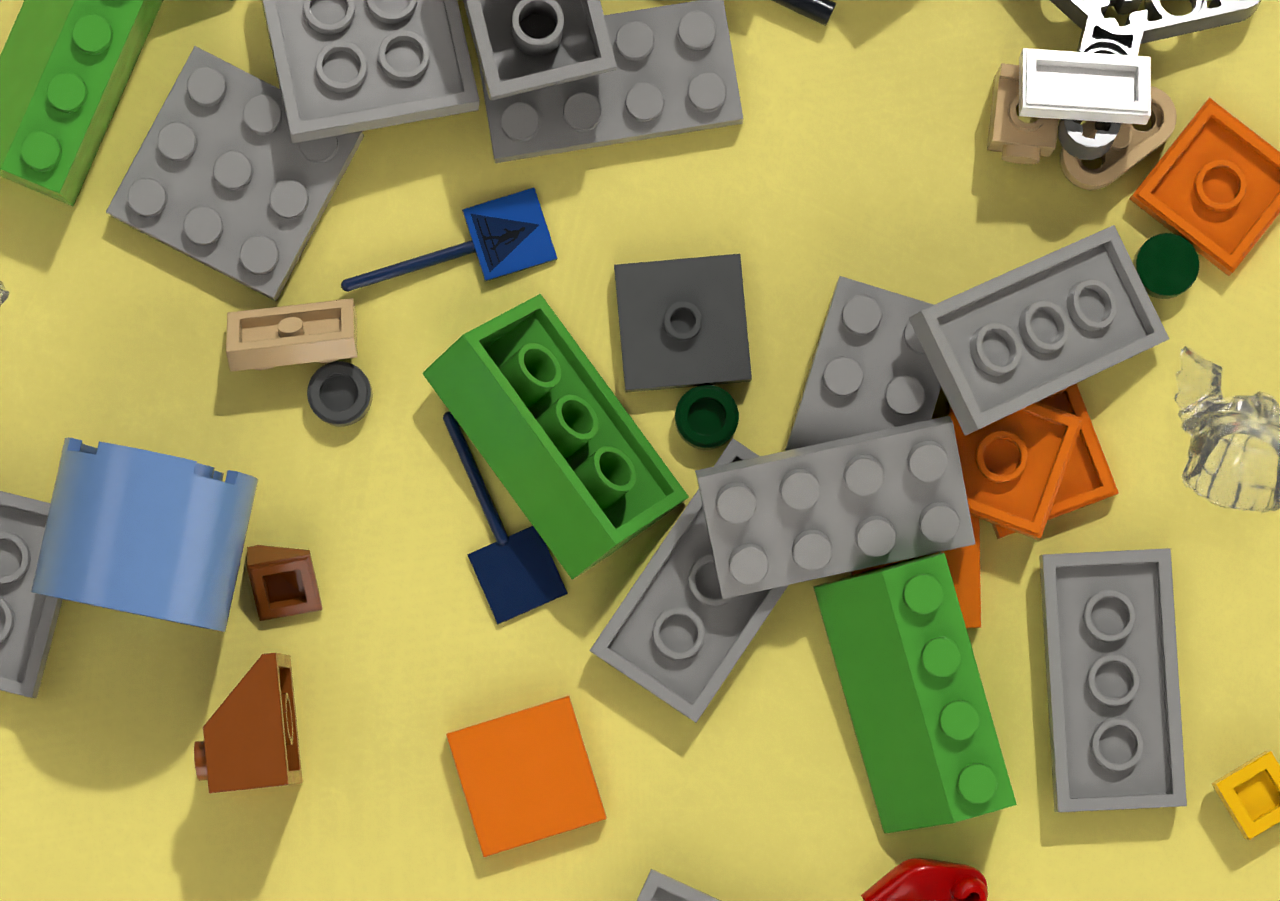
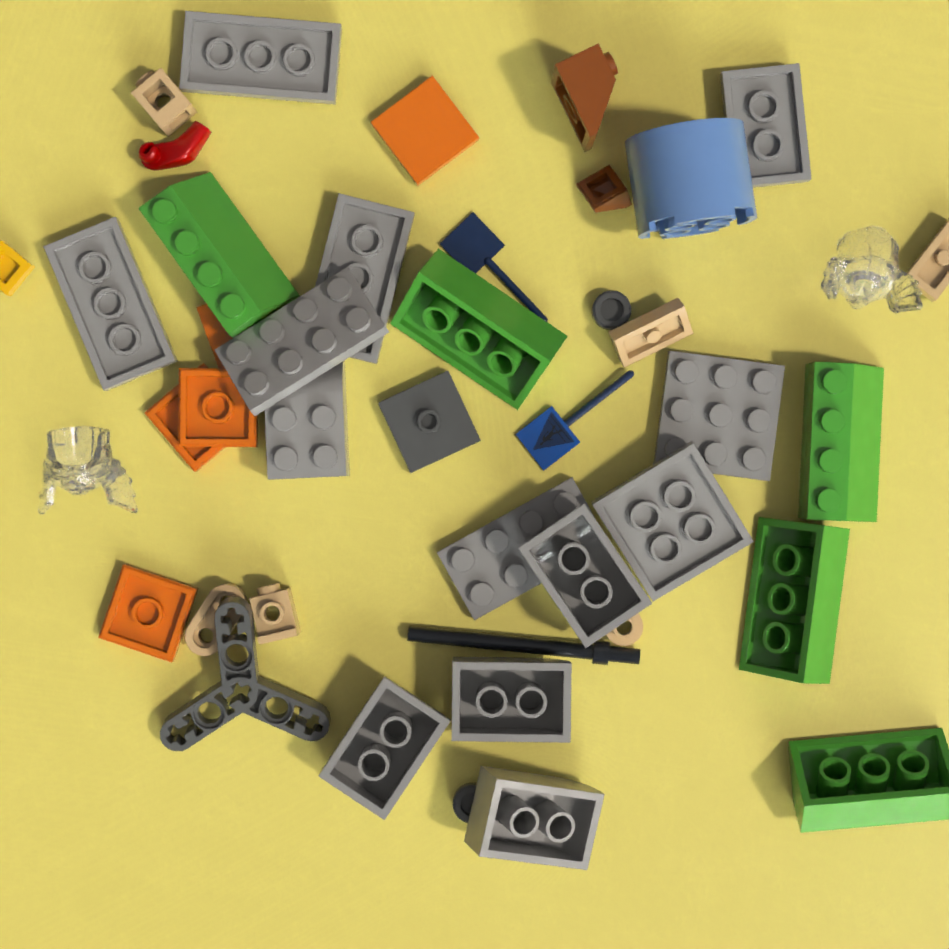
camera: 165 degrees right, 5 degrees up
dark green tile [675,385,739,450] -> none
light grey plate [909,225,1169,436] -> none
white tile [1019,48,1151,125] -> none
dark green tile [1133,233,1199,299] -> none

